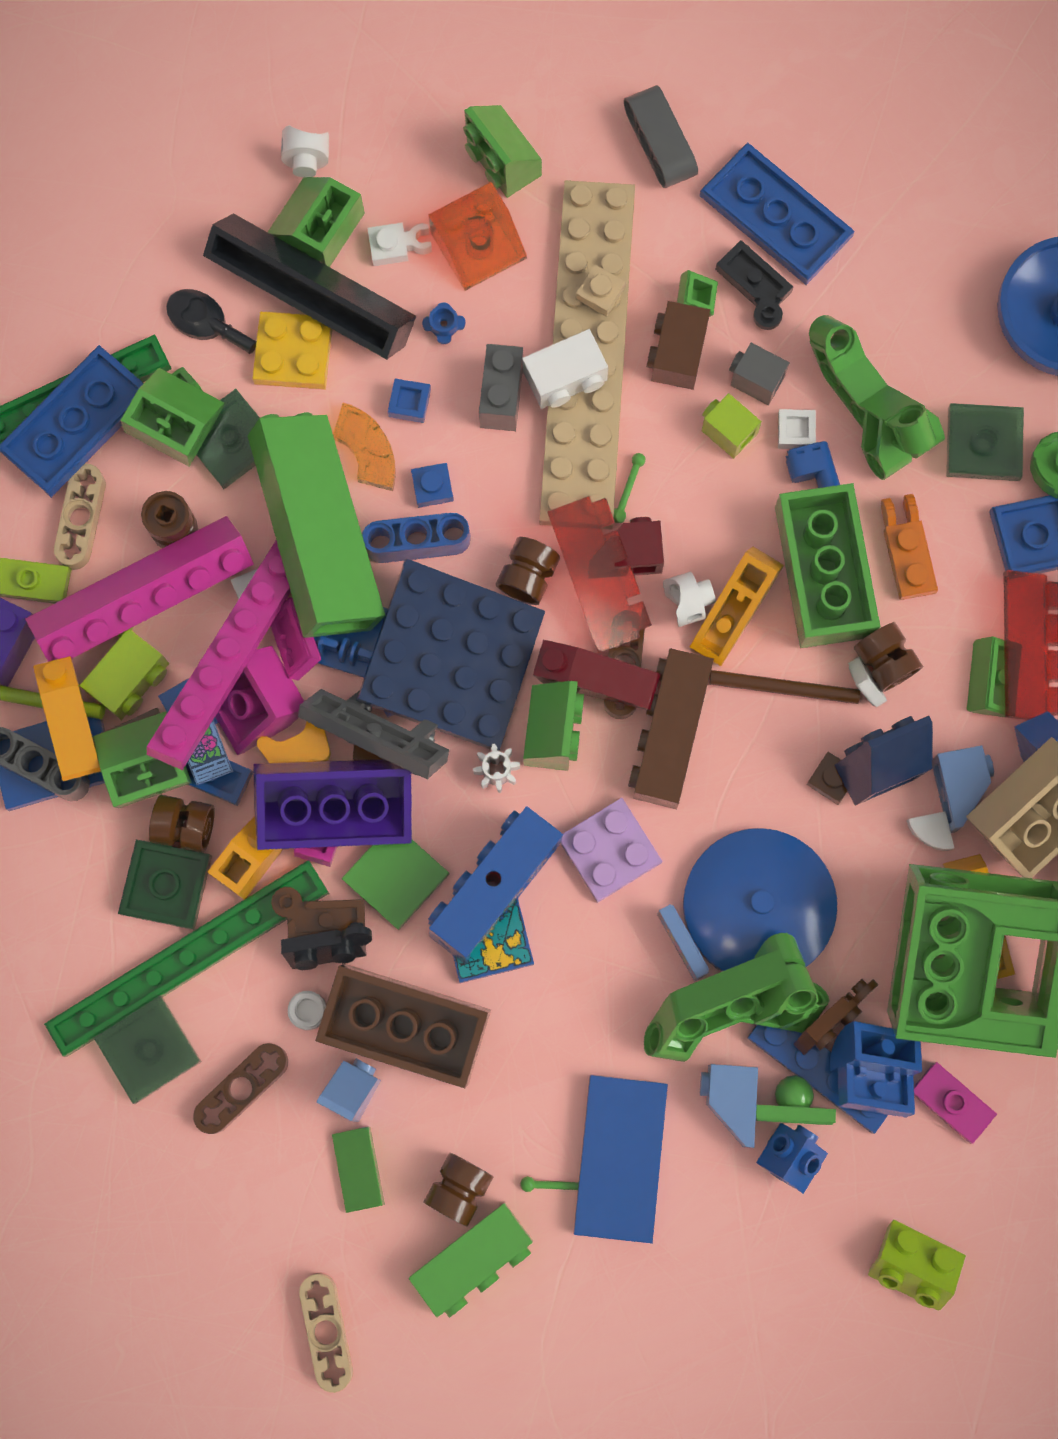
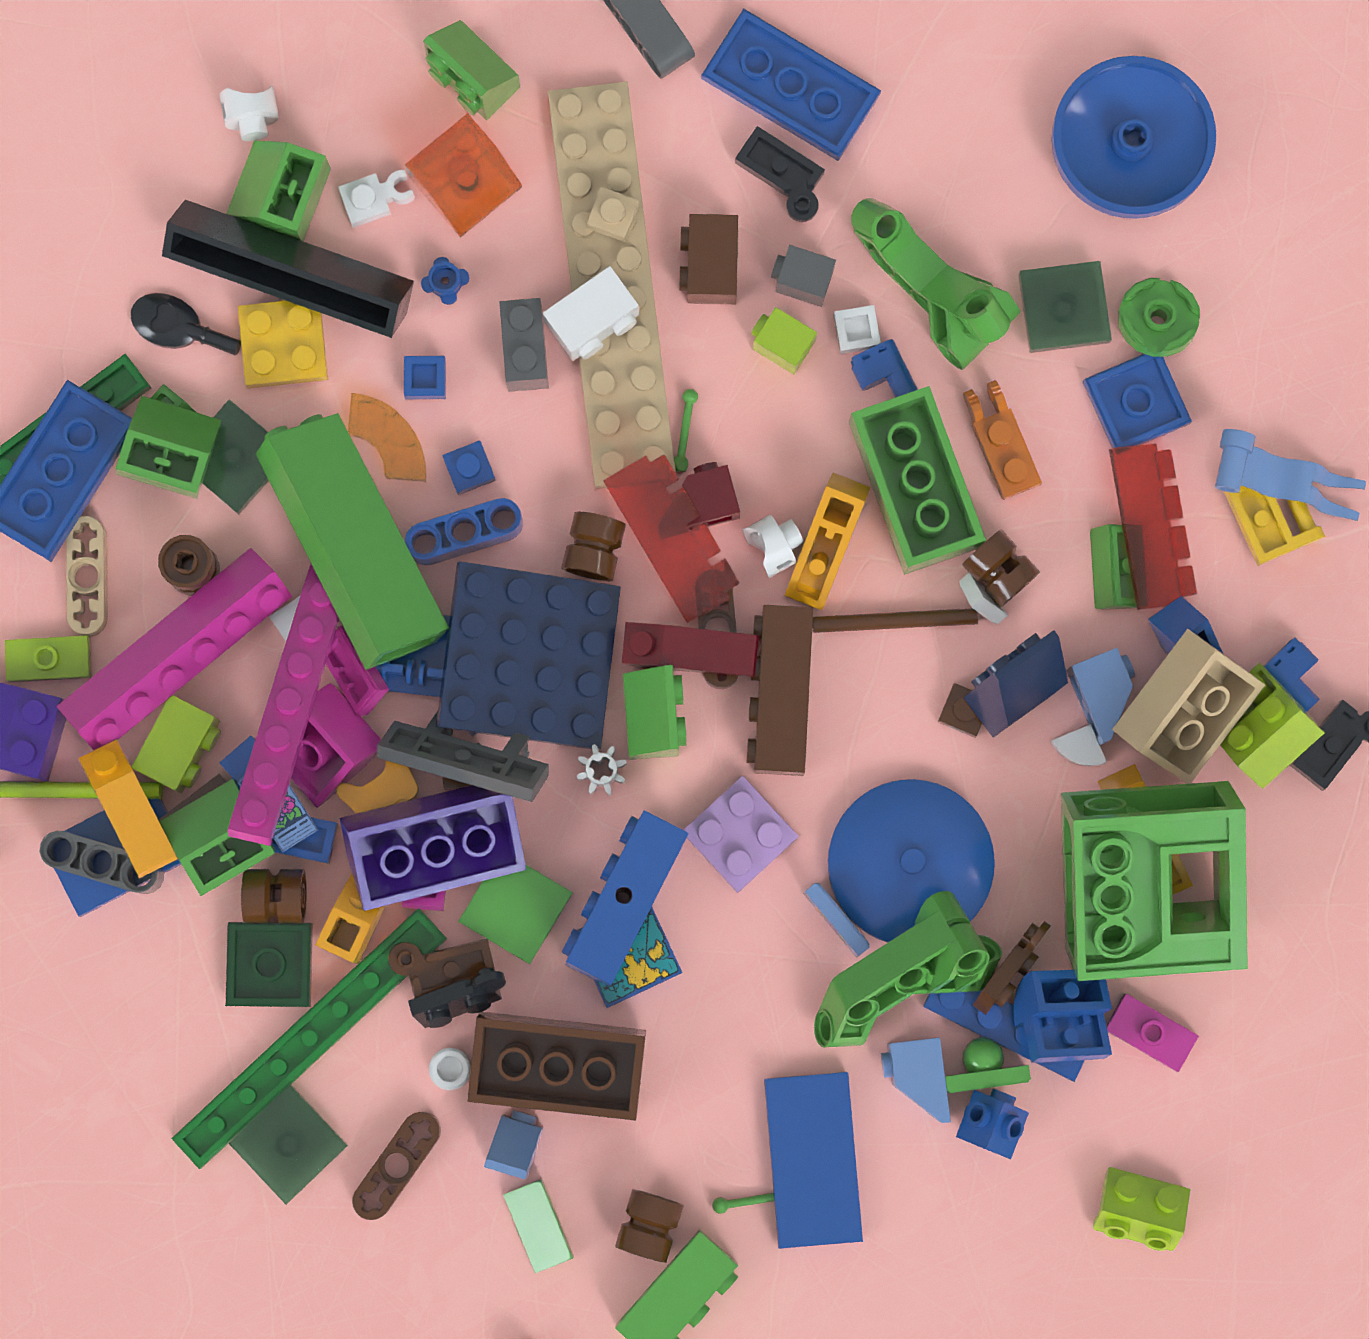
camera: 15 degrees left, 5 degrees up
bright green brick [677,270,718,317] -> none

